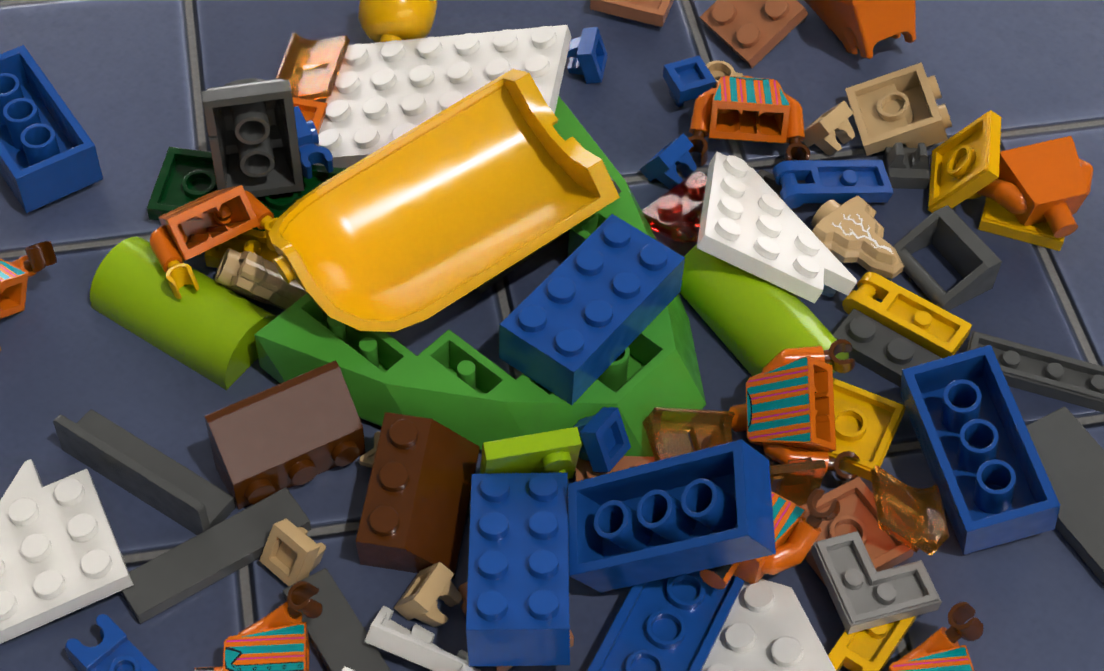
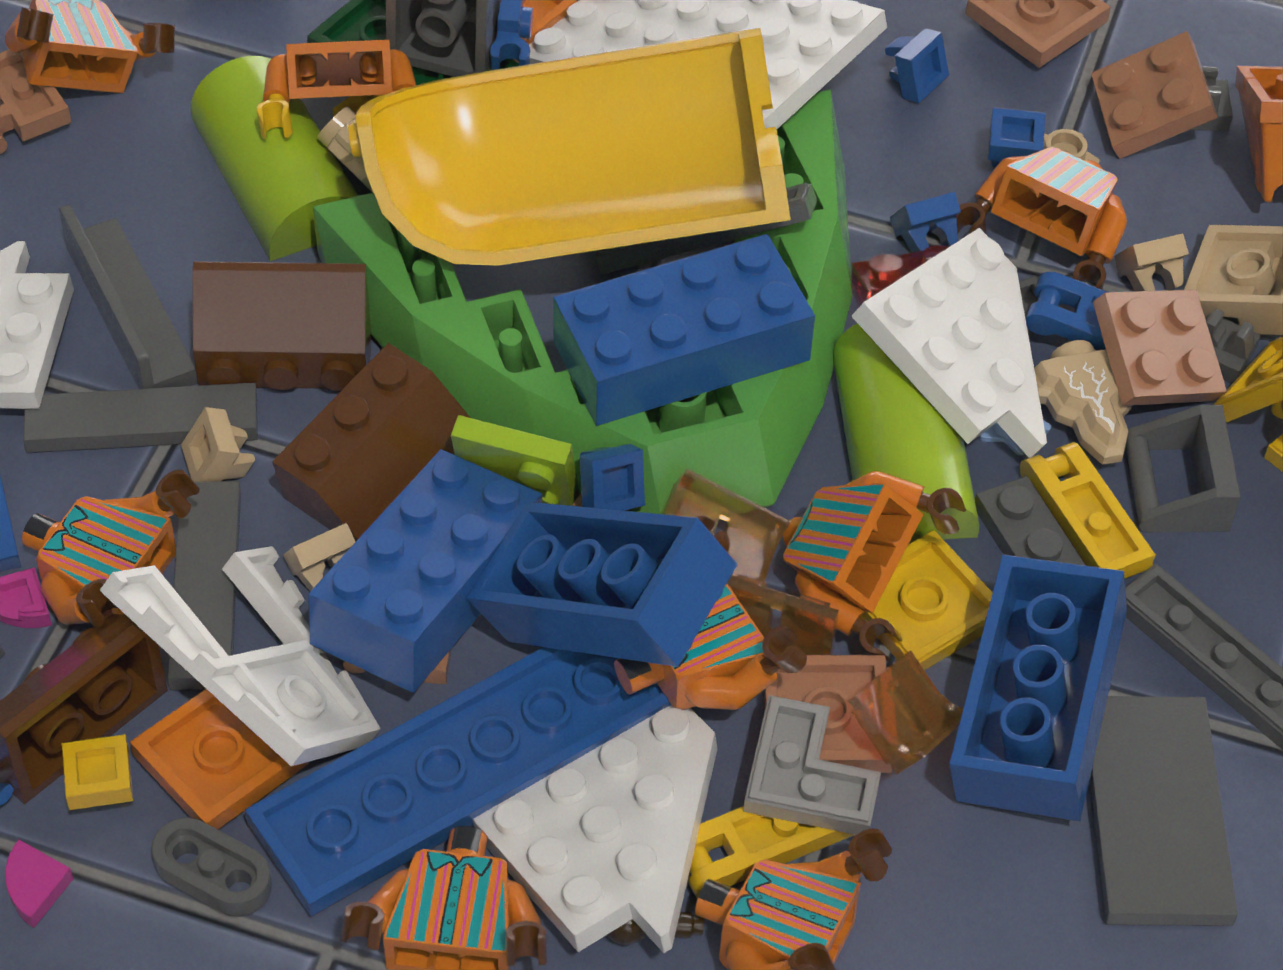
camera: 30 degrees right, 0 degrees up
none -> nougat plate [1093,290,1227,406]

